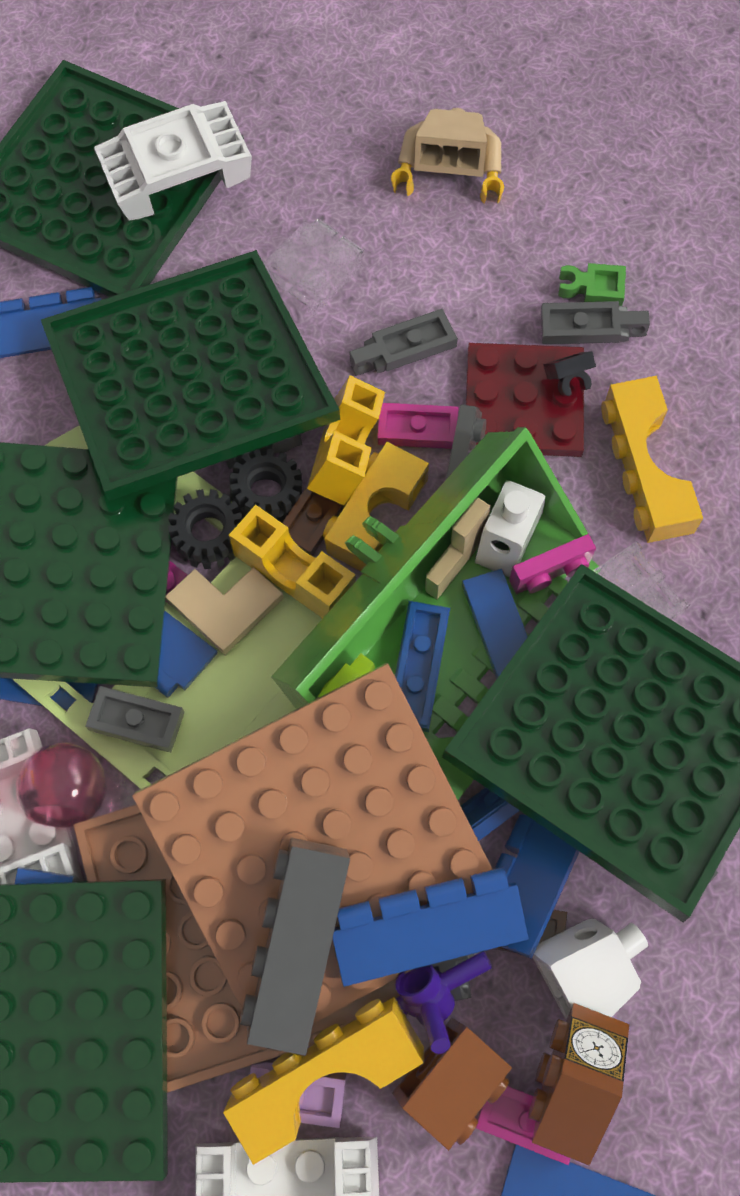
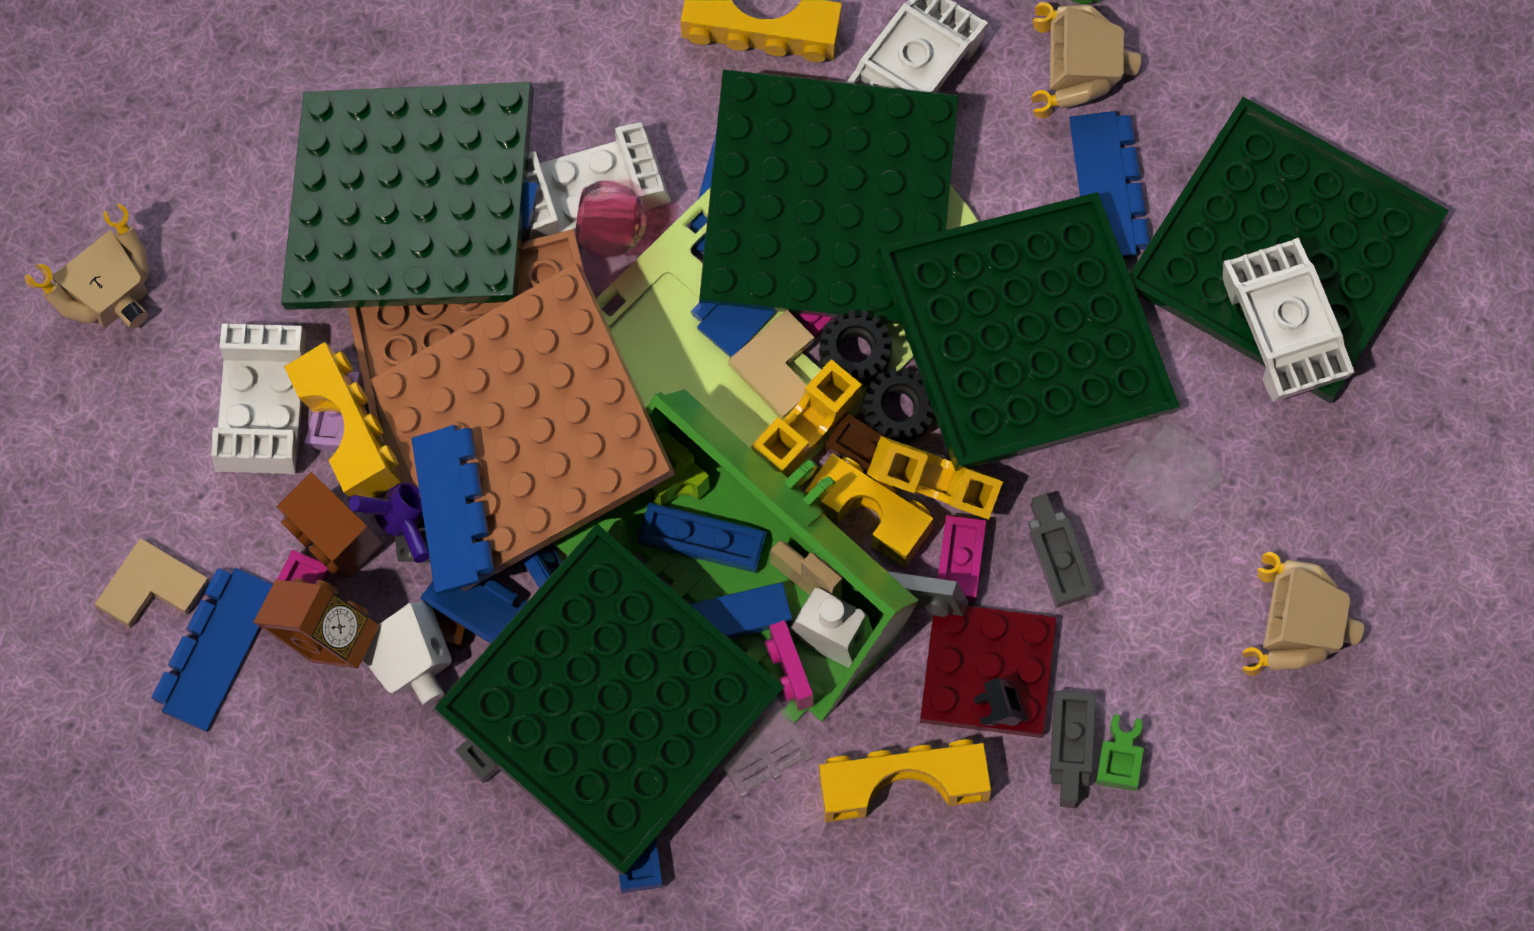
camera: 90 degrees right, 0 degrees up
dark grey plate [85,686,185,753] -> none
dark grey brick [240,837,350,1056] -> none

